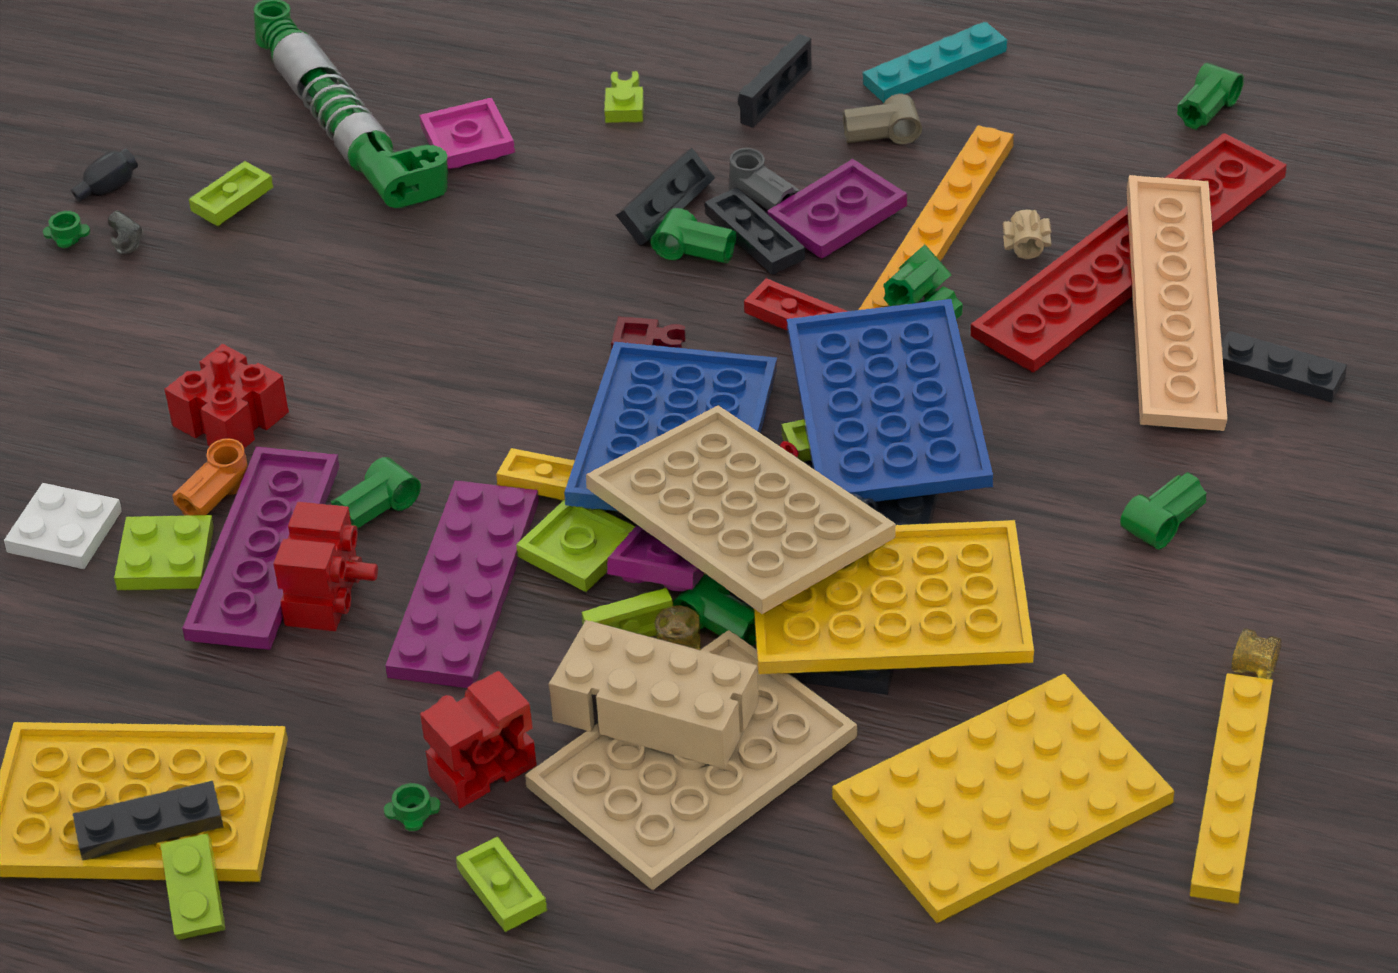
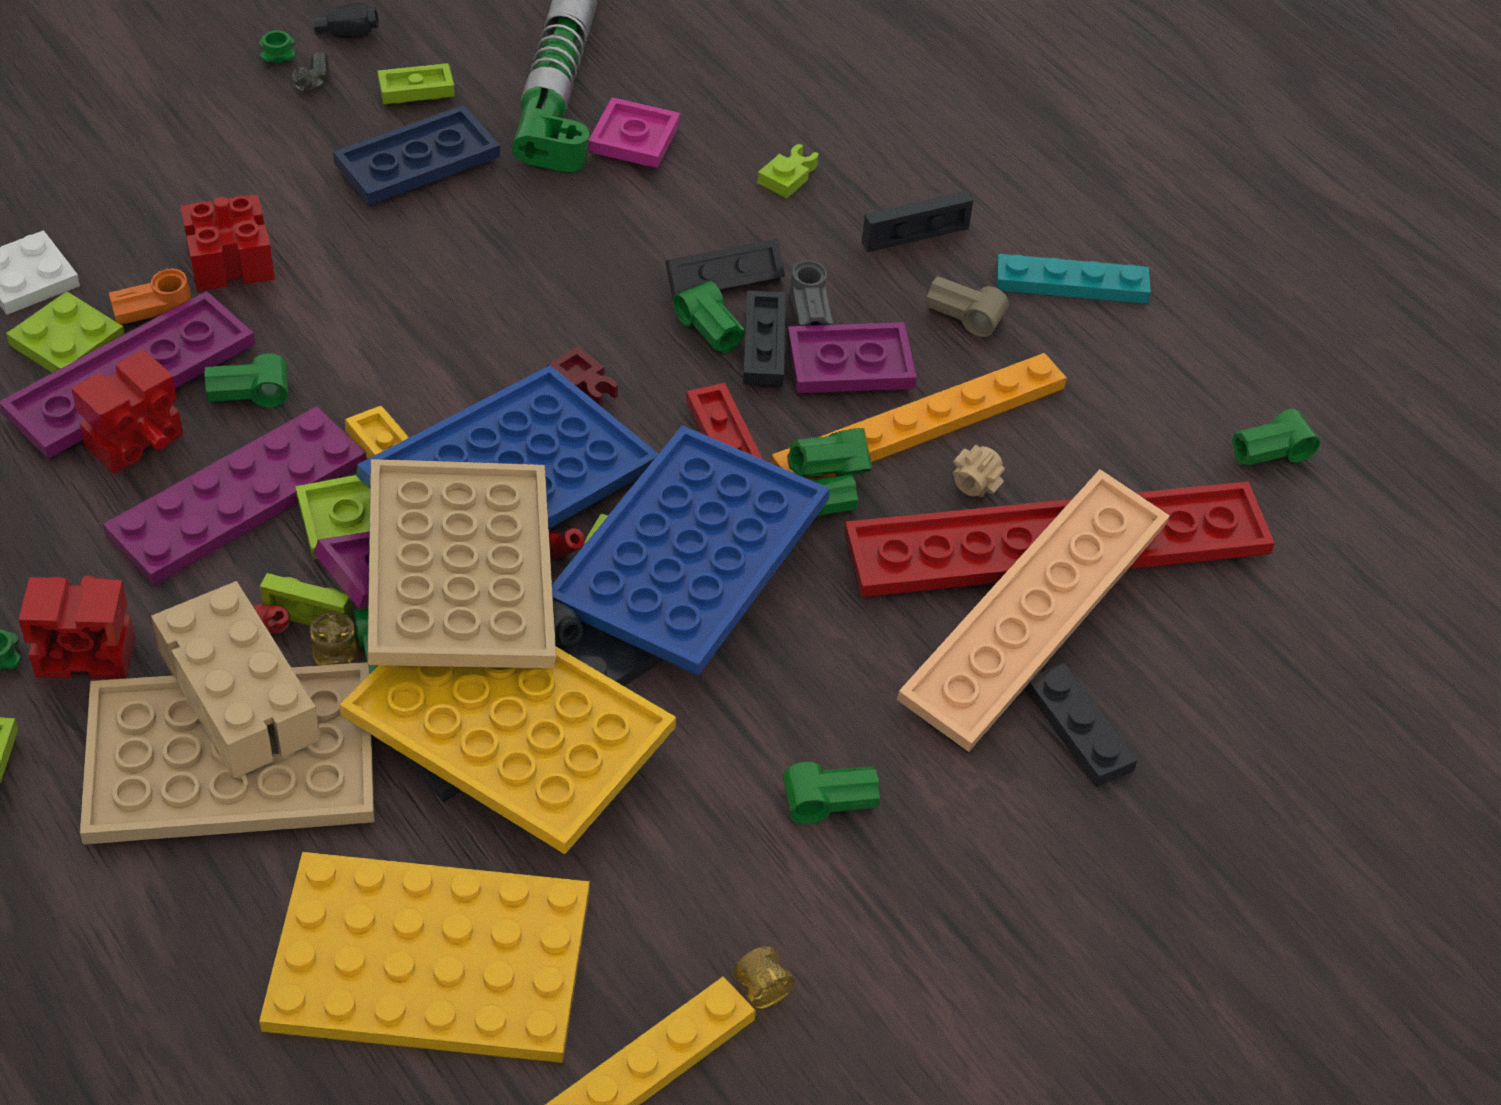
camera: 30 degrees right, 5 degrees up
none -> dark blue plate [333,105,500,205]

